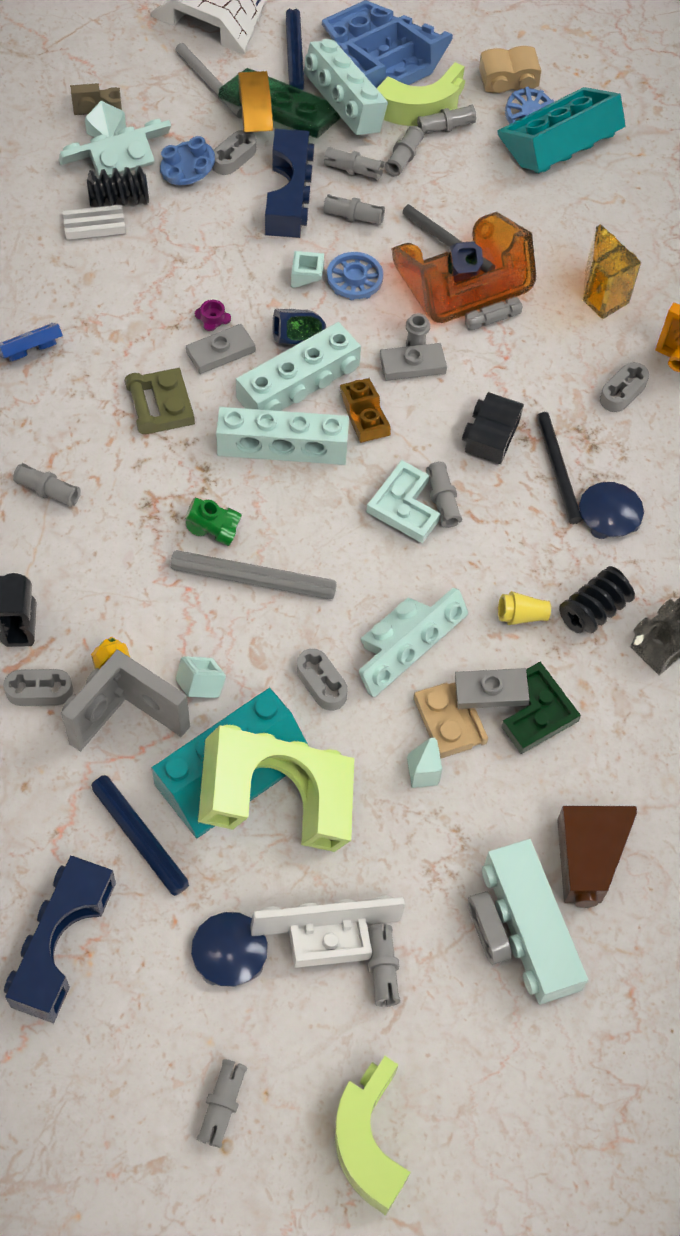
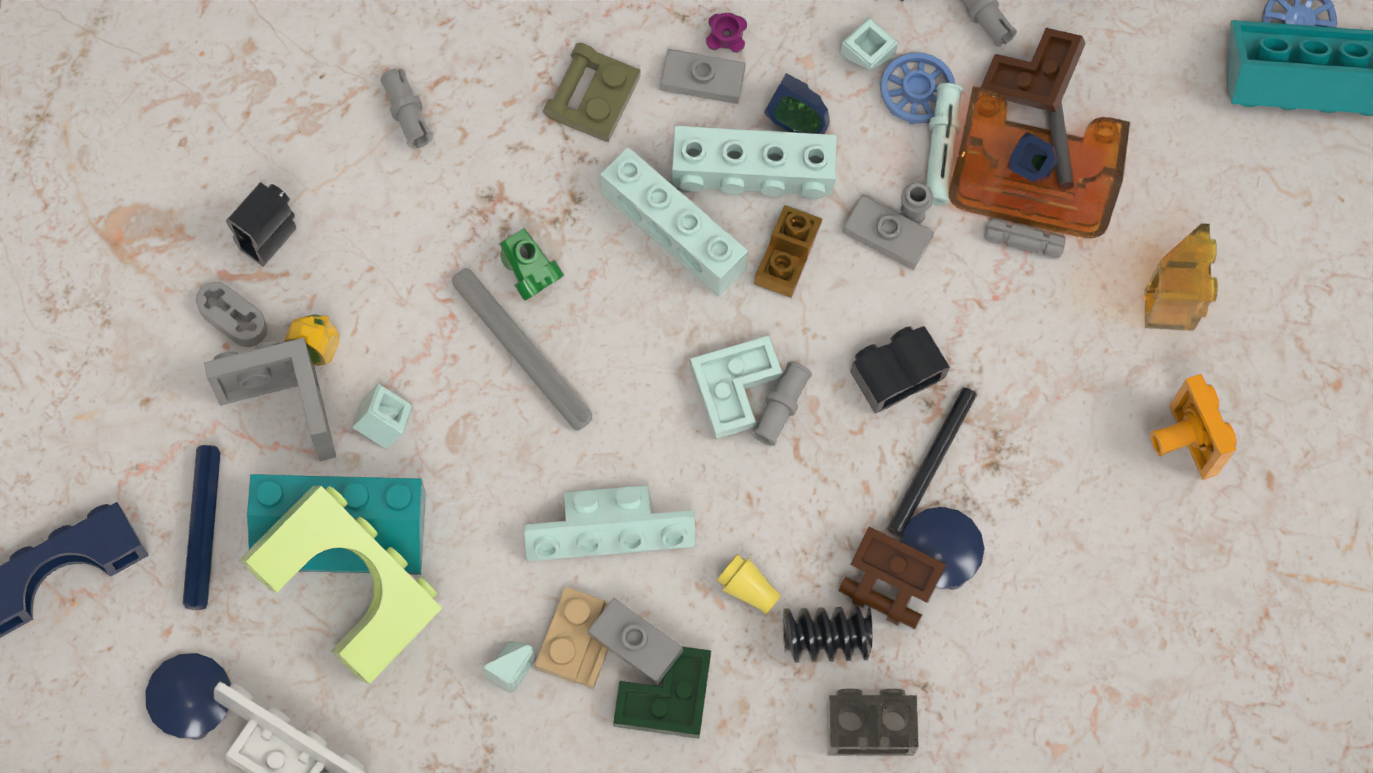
camera: 40 degrees right, 10 degrees up
light grey beam [297,649,347,711] -> none
light grey beam [600,362,649,412] -> none
none -> reddish brown plate [838,526,947,630]
none -> light aqua pin [926,83,963,205]
none -> reddish brown plate [980,28,1086,113]

